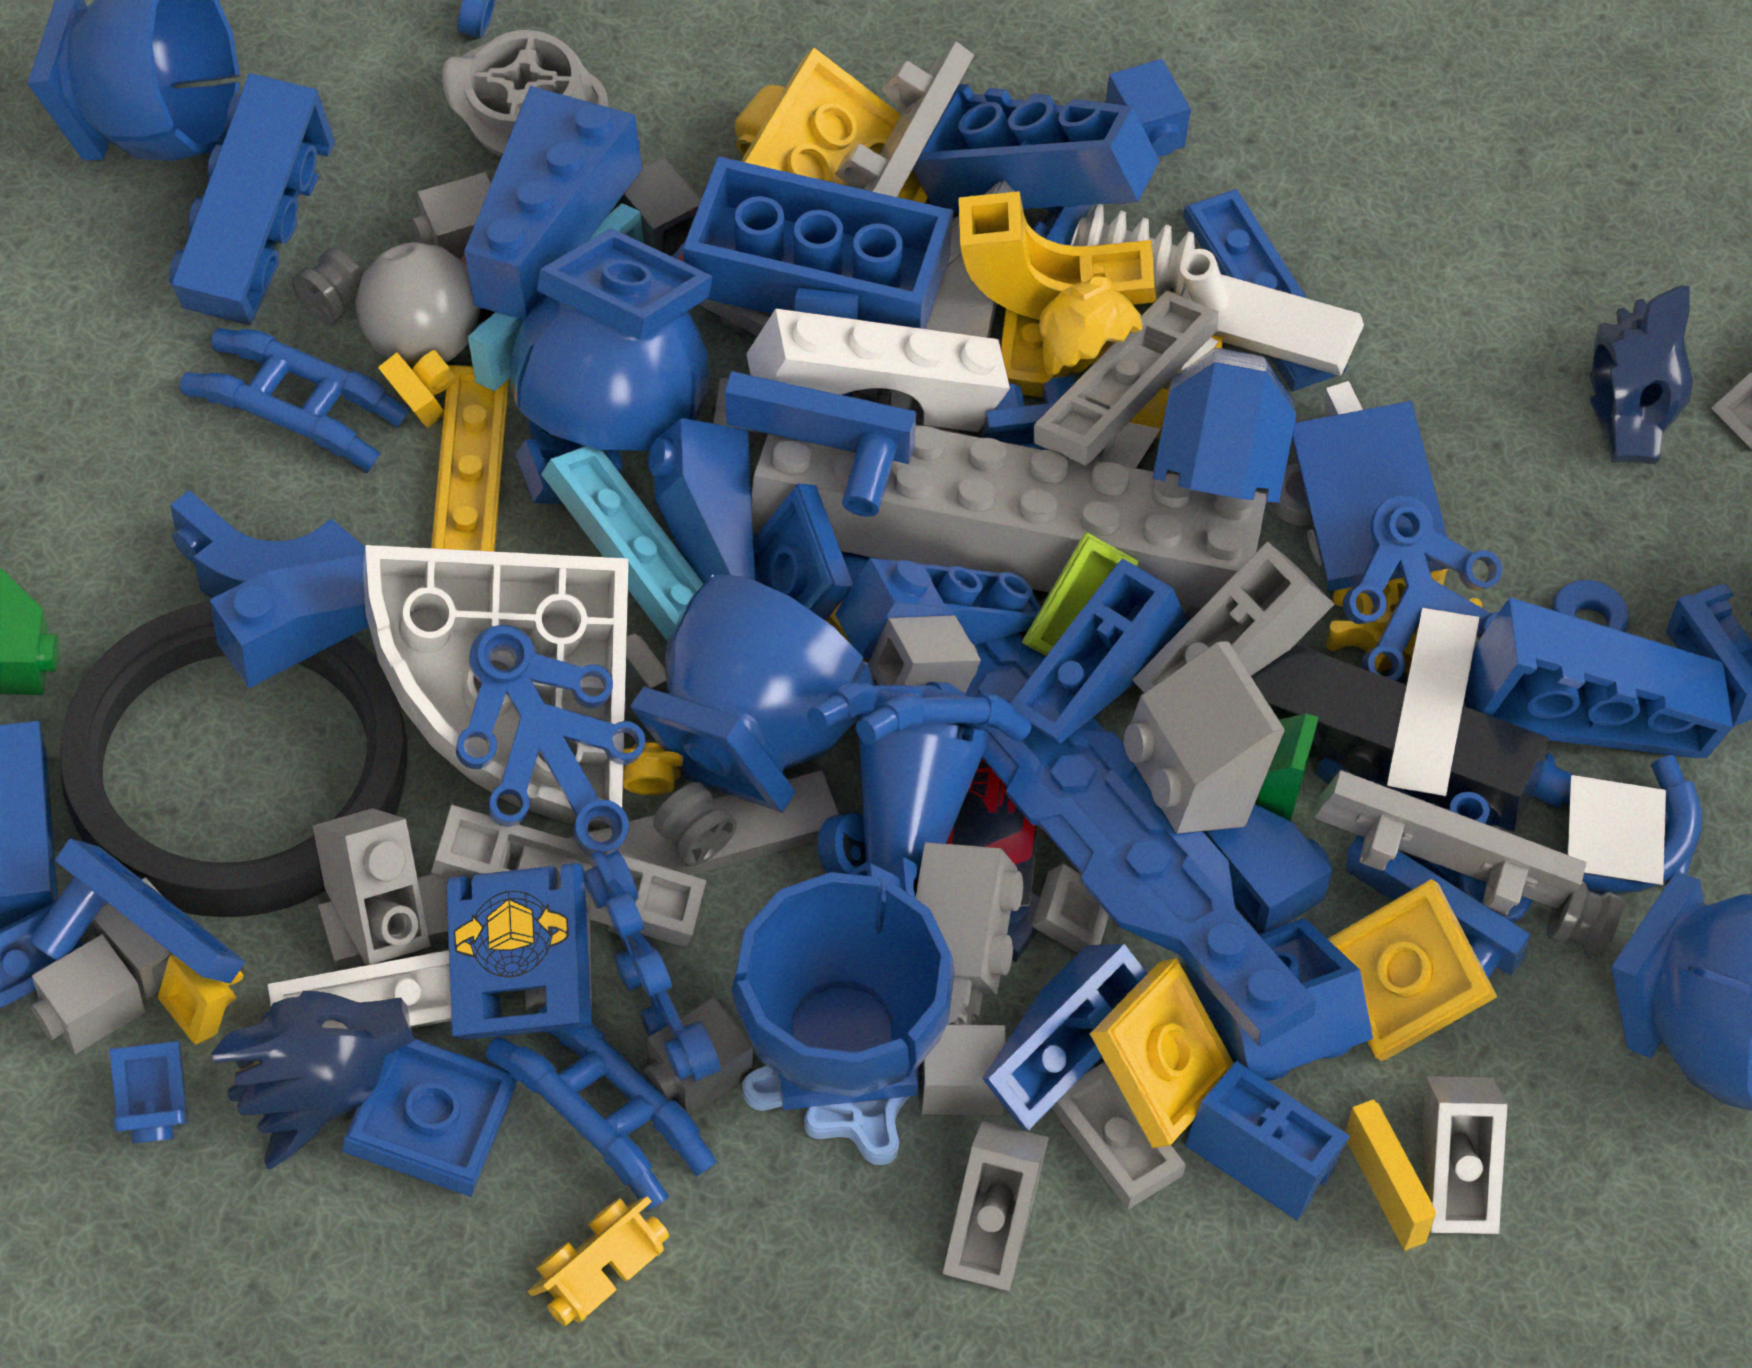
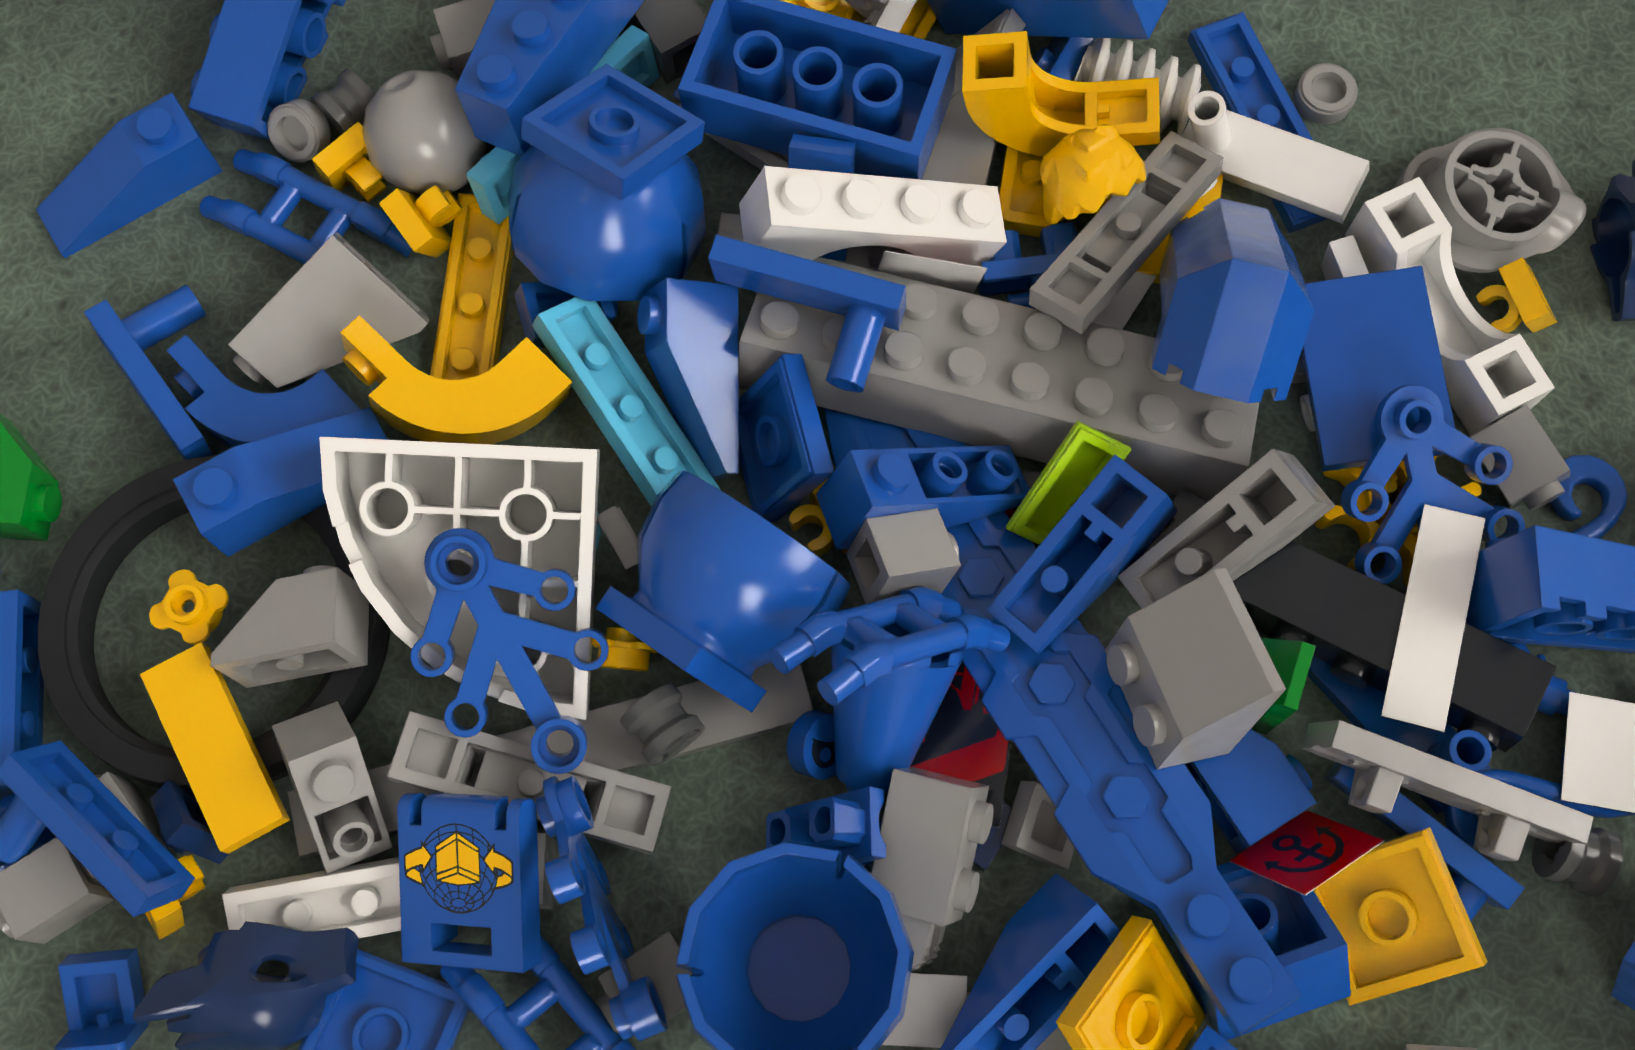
camera: 10 degrees right, 15 degrees up
none -> blue slope [36,93,223,258]
none -> blue piece [84,284,213,460]
none -> yellow tile [140,642,290,854]
none -> yellow plate [149,569,229,645]
none -> dark blue plate [150,779,230,864]
none -> light grey slope [210,565,369,688]
none -> light grey slope [228,232,430,388]
none -> light grey tile [267,99,331,163]
none -> yellow tile [312,121,386,203]
none -> yellow arch [340,315,572,444]
none -> white sticker [877,251,987,294]
none -> red sticker [1229,810,1384,895]
none -> light grey tile [1294,63,1358,124]
none -> white arch [1345,177,1555,436]
none -> light grey piece [1395,128,1587,273]
none -> light grey brick [1470,404,1570,511]
none -> yellow tile [1476,257,1557,333]

